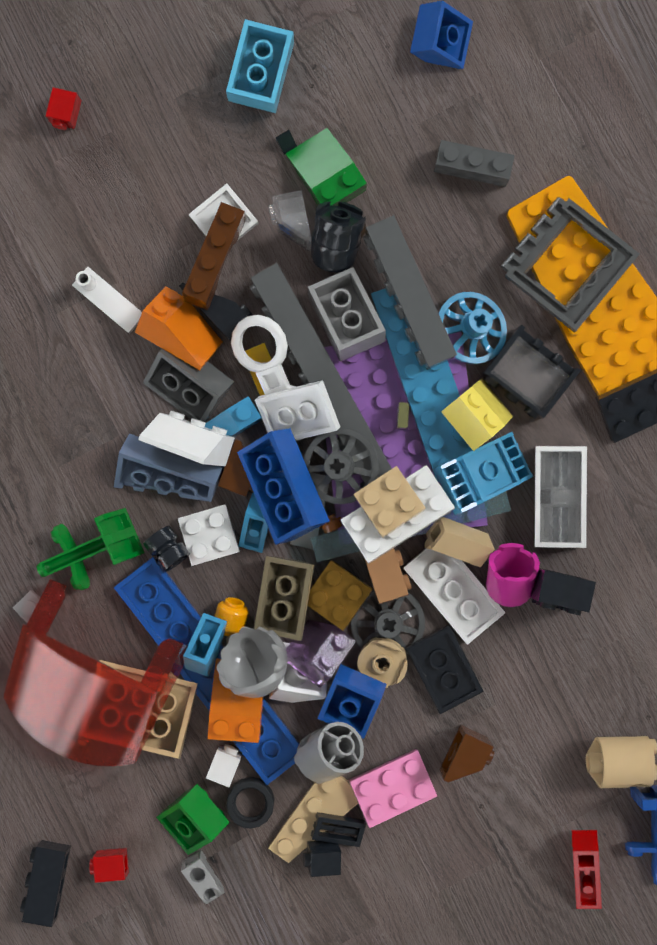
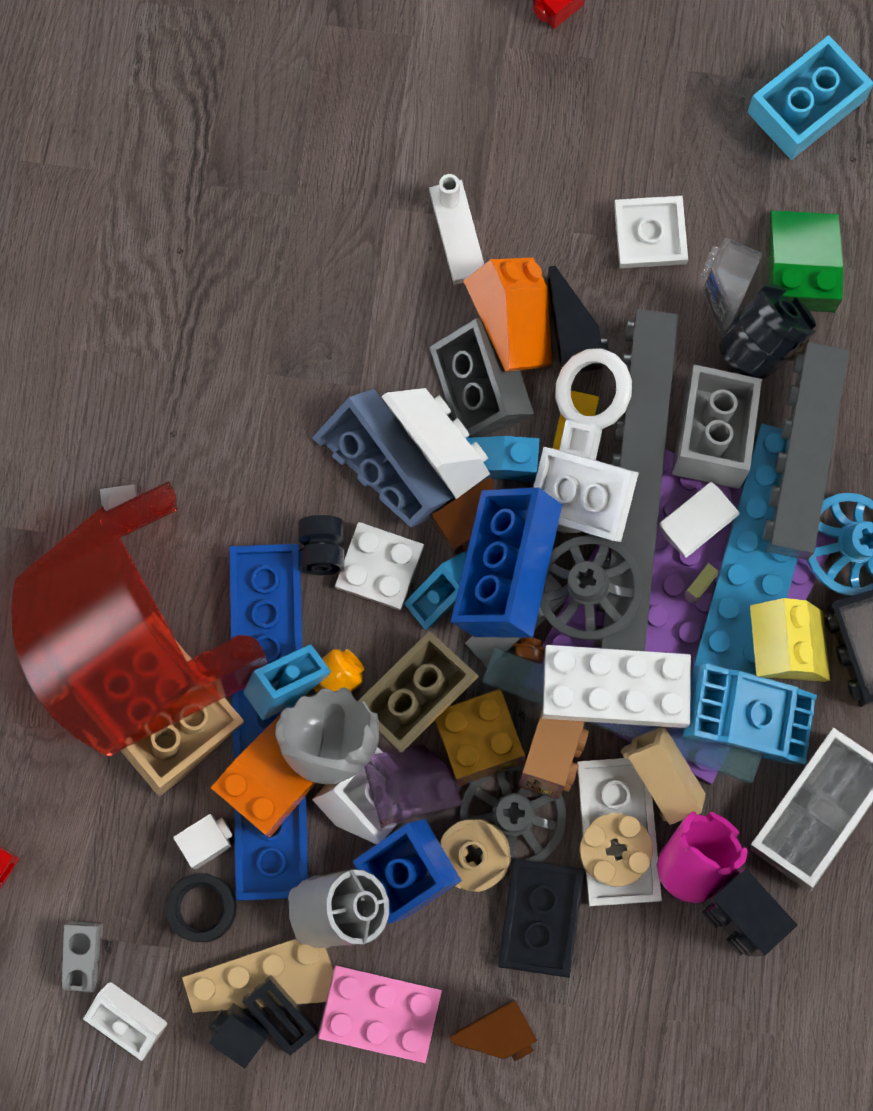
camera: 35 degrees right, 10 degrees down
green piece [37,508,145,590] -> none
green slope [156,784,229,855] -> none
reddish brown arch [182,202,245,310] -> none
black piece [276,130,297,155] -> none
tan plate [354,466,426,538] -> none
none -> white slope [83,983,167,1061]
none -> tan plate [579,813,653,887]
none -> white slope [659,482,740,558]

